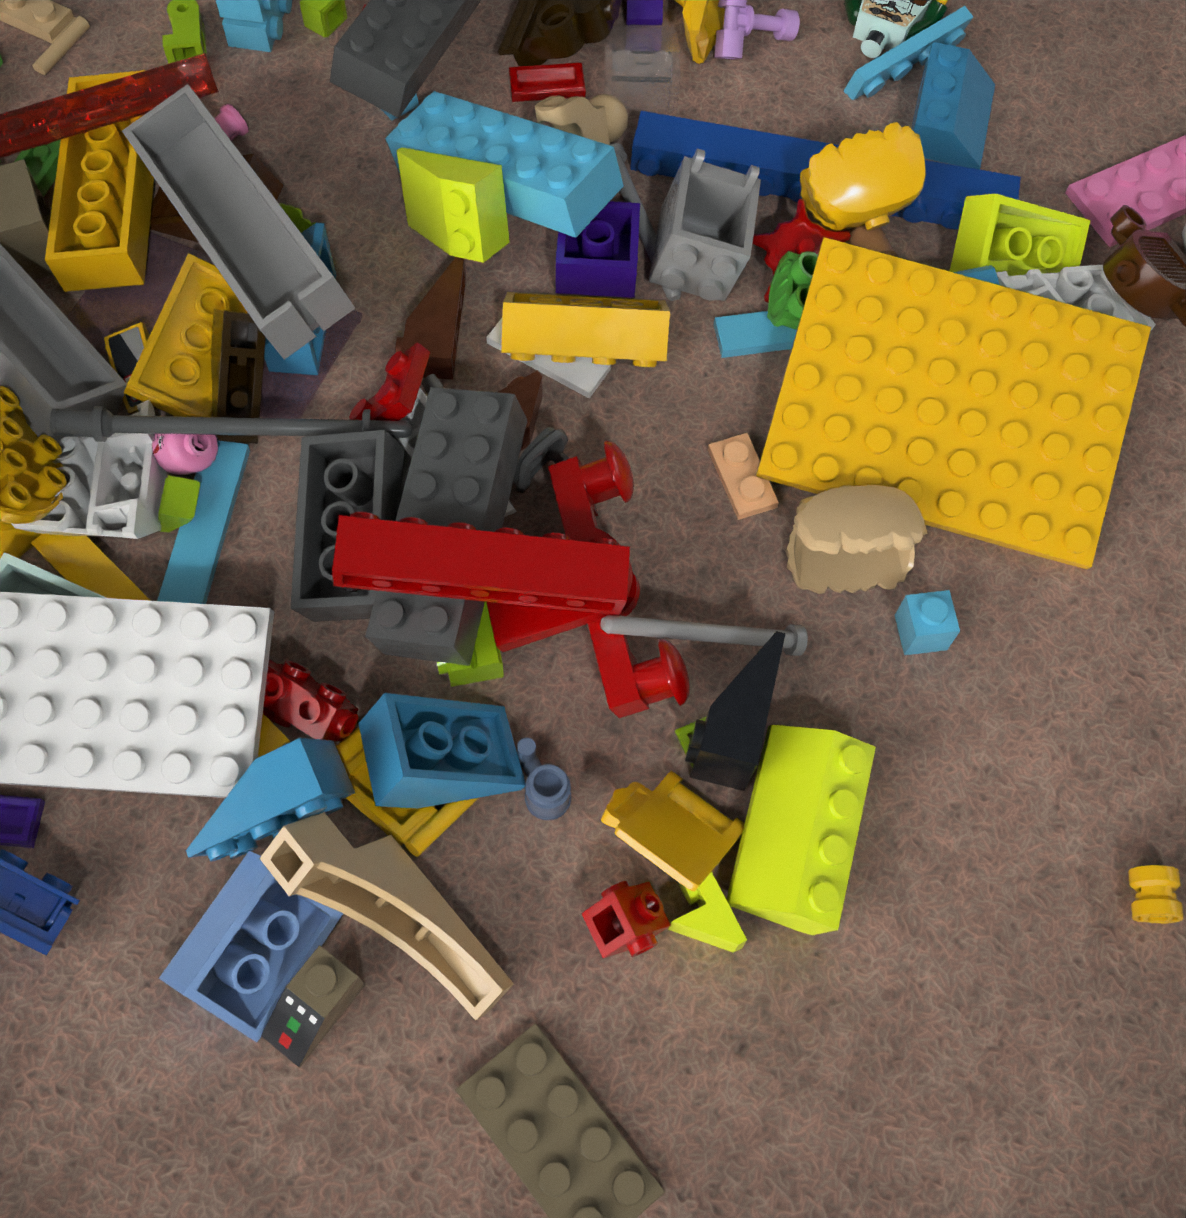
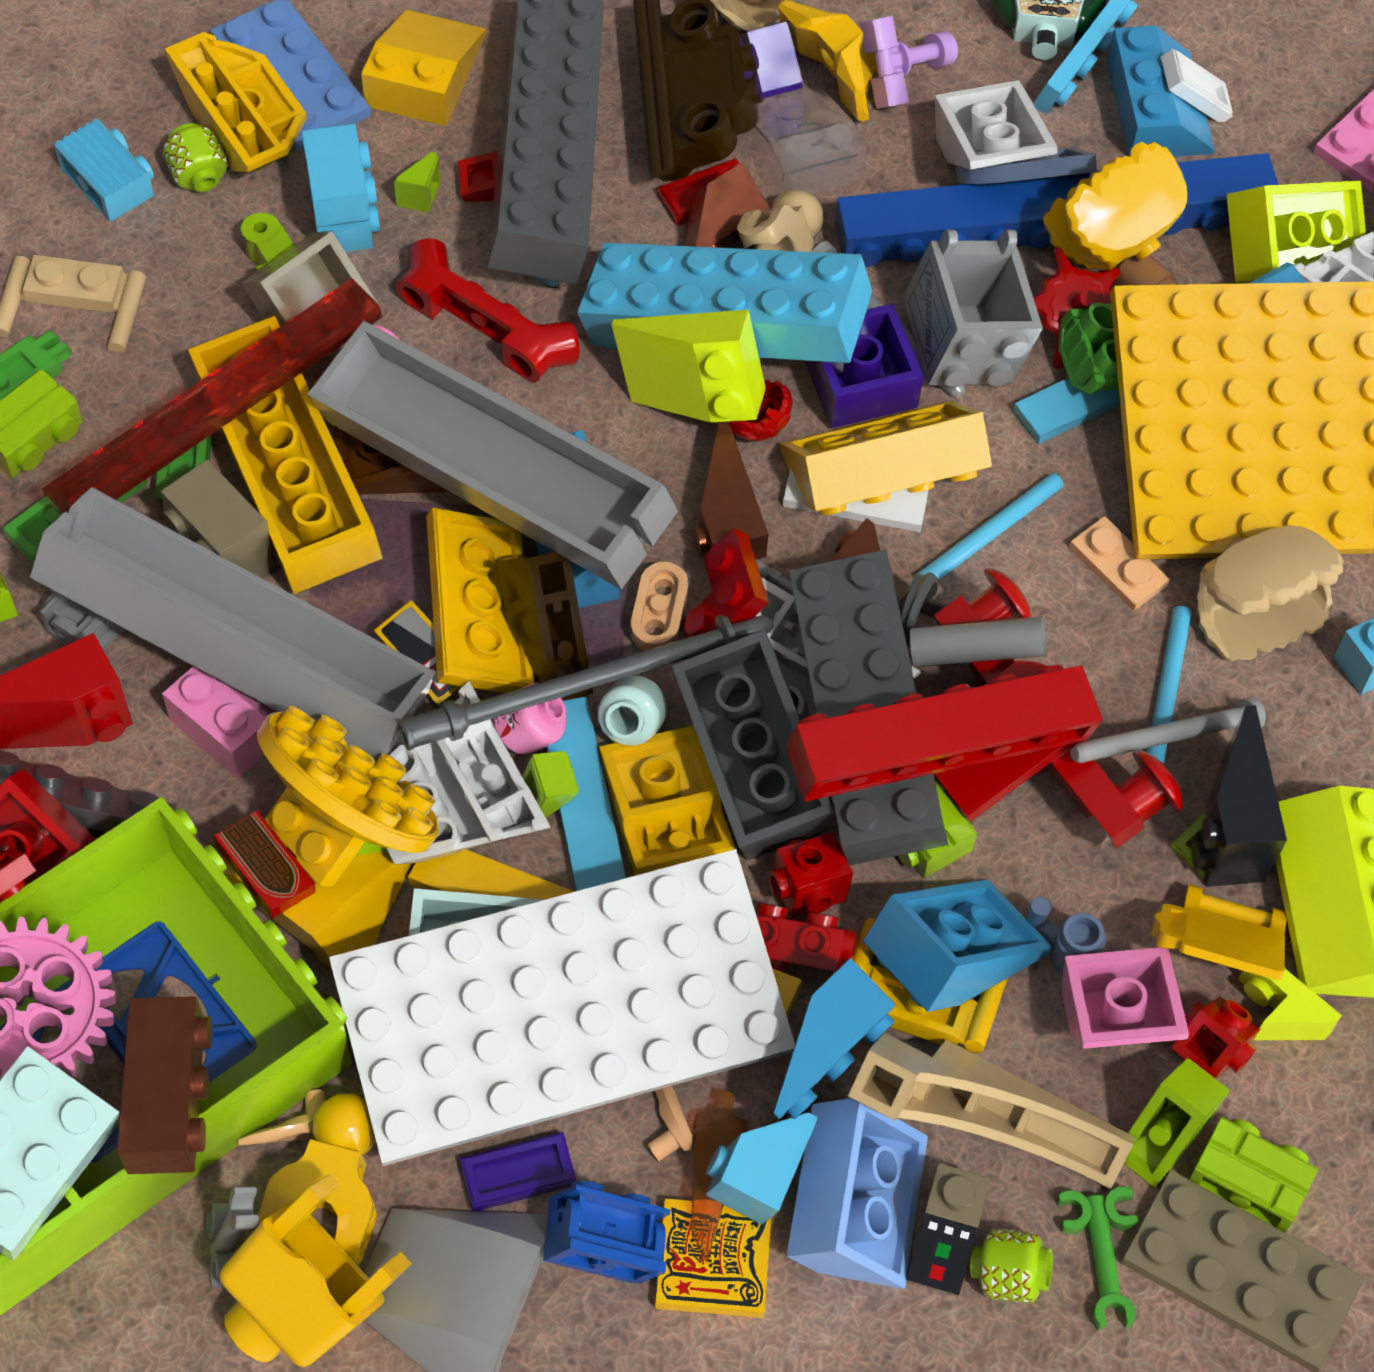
camera: 20 degrees left, 5 degrees down
none -> dark tan piece [241,231,381,360]
none -> red plate [396,238,580,383]
none -> light aqua head [598,676,667,746]
none -> yellow slope [599,725,735,876]
none -> light nougat plate [631,562,688,651]
none -> light nougat bar [647,1086,693,1162]
none -> yellow tile [655,1199,771,1318]
none -> copper slope [683,162,770,248]
none -> clear orange bar [691,1091,747,1263]
none -> medium azure slope [705,1112,818,1225]
none -> red hair [729,380,793,441]
none -> red brick [769,833,853,917]
none -> light grey piece [910,616,1047,667]
none -> medium azure bar [915,473,1064,580]
none -> white slope [935,80,1057,170]
none -> sand blue tile [955,147,1097,184]
none -> lime head [970,1228,1053,1304]
none -> bright green bar [1057,1186,1138,1330]
none -> bright pink slope [1061,947,1189,1049]
none -> lime slope [1124,1058,1231,1189]
none -> medium azure bar [1146,606,1192,764]
none -> white tile [1161,48,1233,122]
none -> lime brick [1189,1117,1319,1233]

